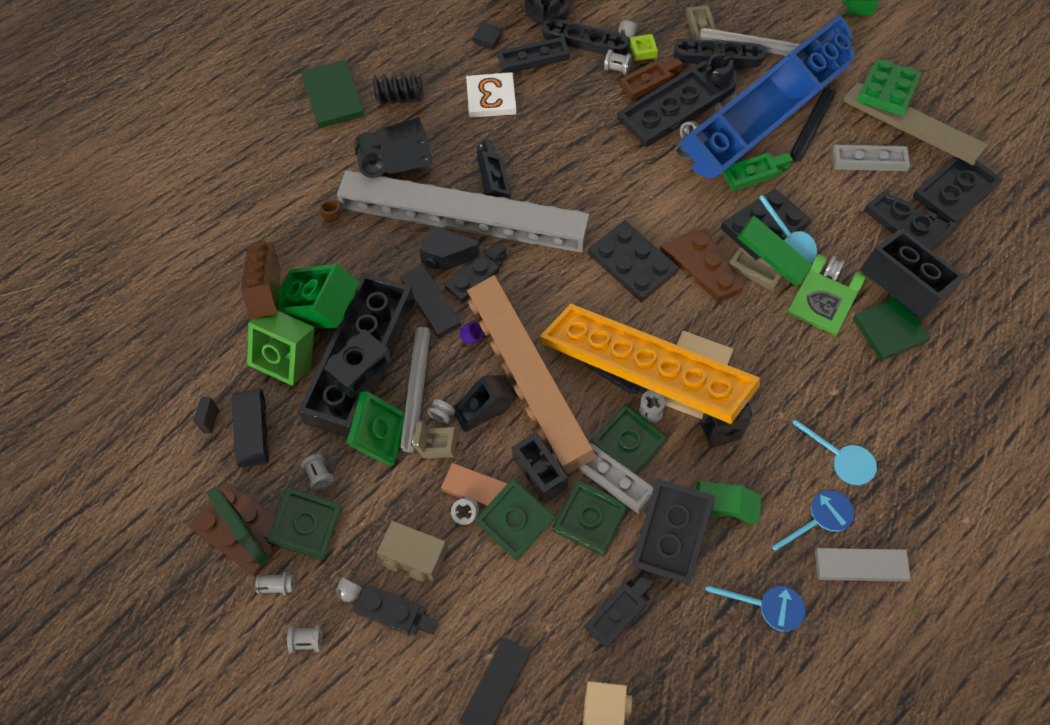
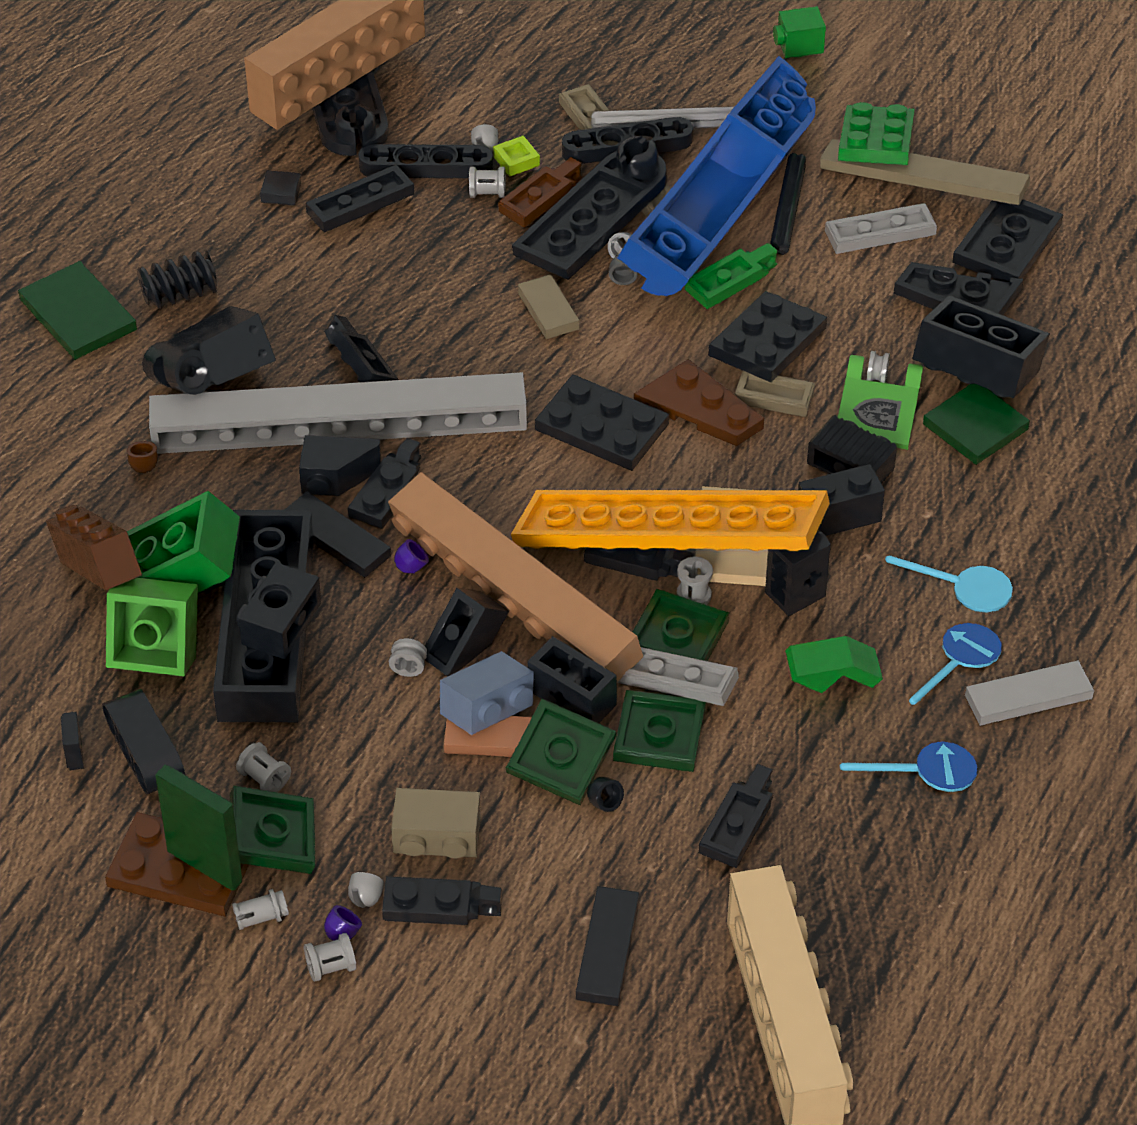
camera: 20 degrees left, 15 degrees down
green tile [346,391,405,466] -> none
light grey axle [400,327,430,453] -> none
dark tan bracket [412,421,458,458] -> none
light grey bush [451,497,480,525] -> none
white tile [466,72,516,118] -> none
black brick [631,478,715,585] -> none
green tile [737,216,812,286] -> none
medium azure piece [759,195,817,264] -> none
none -> dark purple hinge [324,905,362,941]
none -> sand blue brick [440,651,534,735]
none -> dark tan tile [518,275,579,339]
none -> black hinge [587,777,624,812]
none -> black brick [798,464,885,536]
none -> black brick [807,415,897,484]

